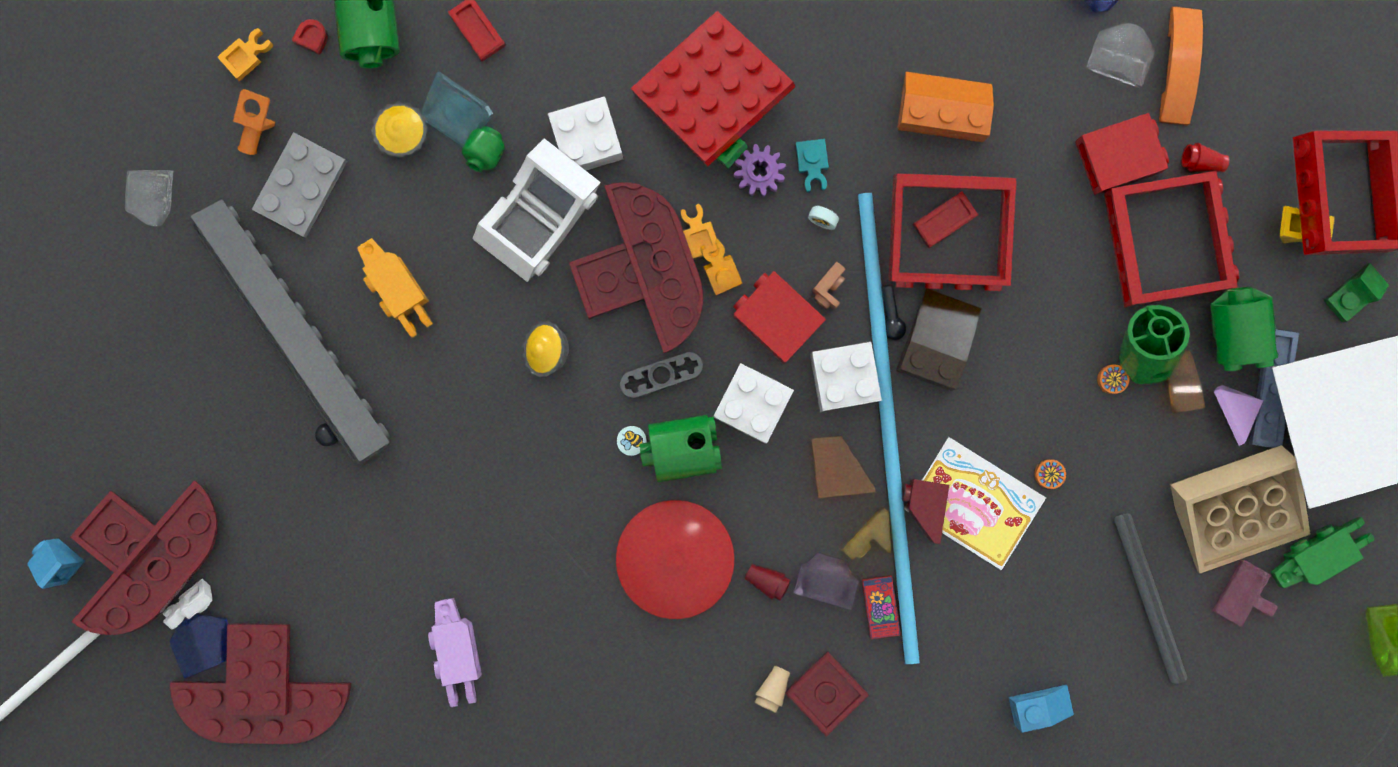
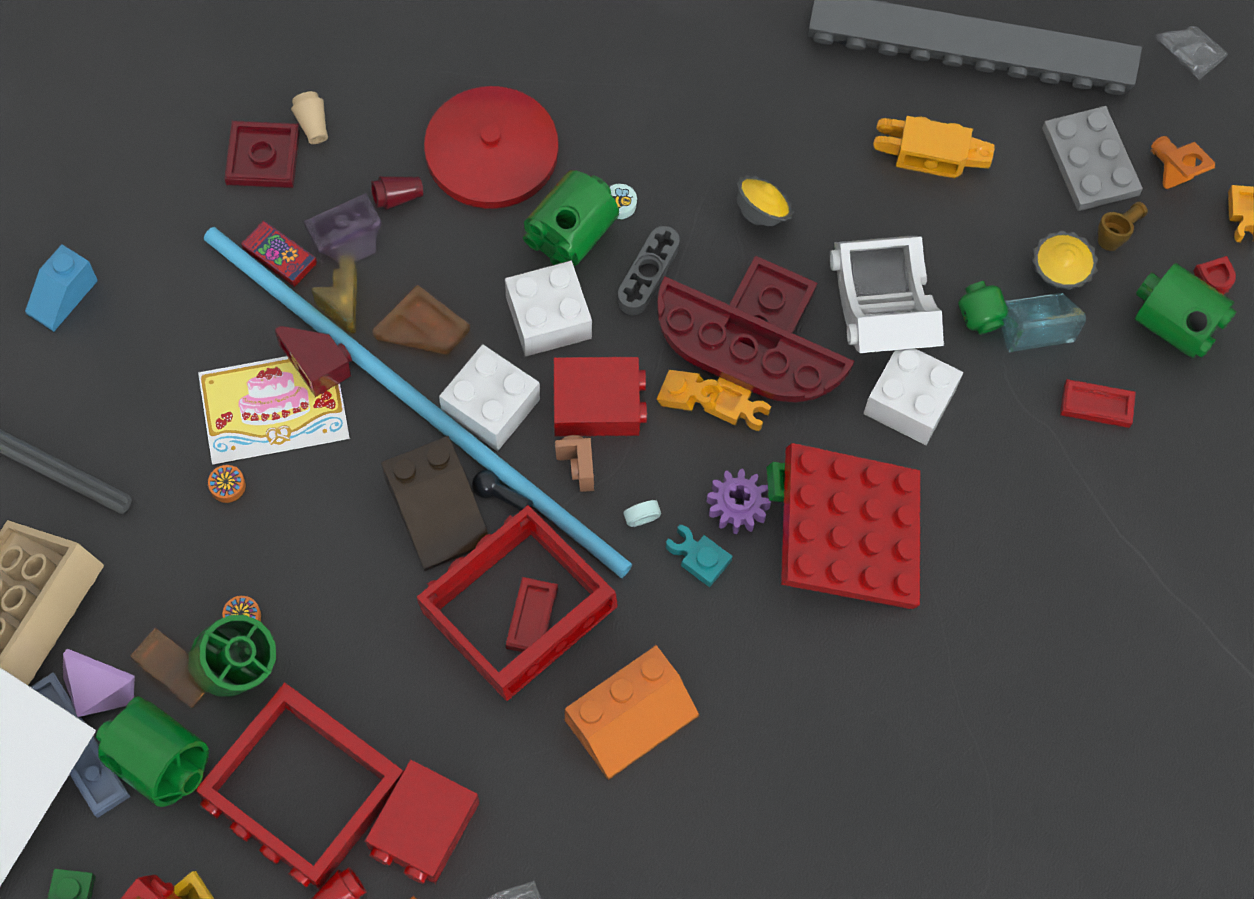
camera: 135 degrees right, 20 degrees down
none -> pearl gold bar [1098,202,1148,251]

